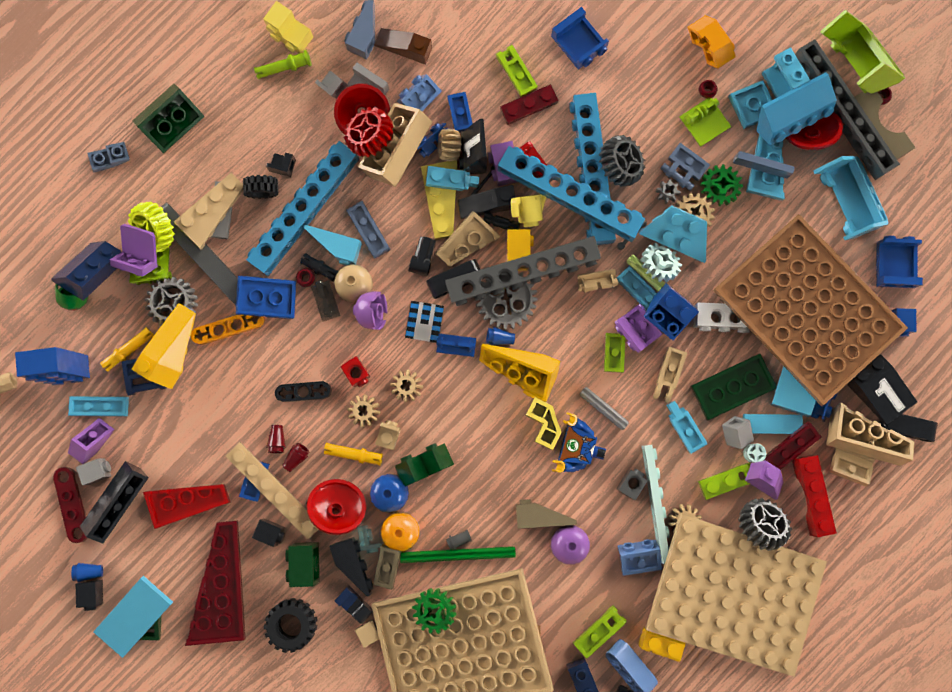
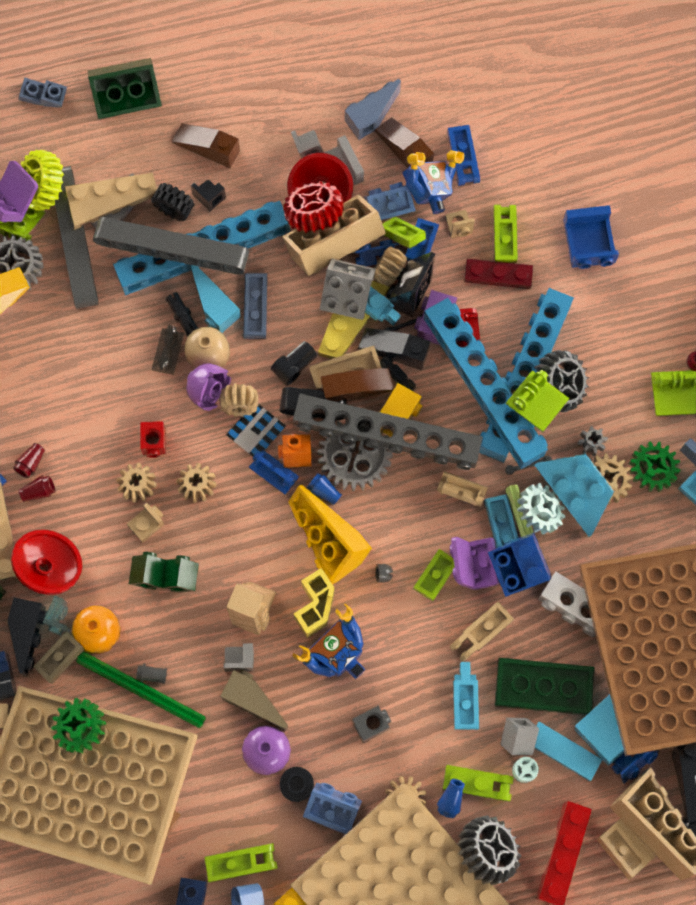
camera: 25 degrees right, 10 degrees down
light orange beam [191,315,265,345] -> none
blue tile [235,276,296,319] -> none
lime pin [254,49,312,79] -> none
light yellow brick [263,1,313,54] -> none
black beam [275,381,332,402] -> none
dark red plate [296,268,315,287] -> none
yellow pin [324,442,383,466] -> none
blue cylinder [370,474,409,513] -> none
light yellow piece [510,185,553,227] -> none
light grey axle [580,387,629,430] -> none
light aqua plate [642,445,670,564] -> none
sand blue plate [660,143,710,191] -> none
medium lavender slope [745,460,783,500] -> none
dark red tile [764,421,822,470] -> none
none -> dark grey beam [93,217,249,275]
none -> reddish brown slope [172,123,240,168]
none -> tan gear [220,383,258,417]
none -> light grey panel [224,643,254,672]
none -> tan wedge [226,582,277,635]
none -> orange brick [278,434,312,468]
none -> black piece [280,767,314,802]
none -> light grey bracket [320,259,376,320]
none -> reddish brown slope [320,368,394,402]
none -> dark grey hinge [375,564,393,583]
none -> lime plate [383,216,426,249]
none -> torso [402,150,464,214]
none -> blue cone [437,779,465,818]
none -> tan bracket [445,210,475,238]
none -> blue plate [447,125,480,186]
none -> lime hinge [505,370,569,432]

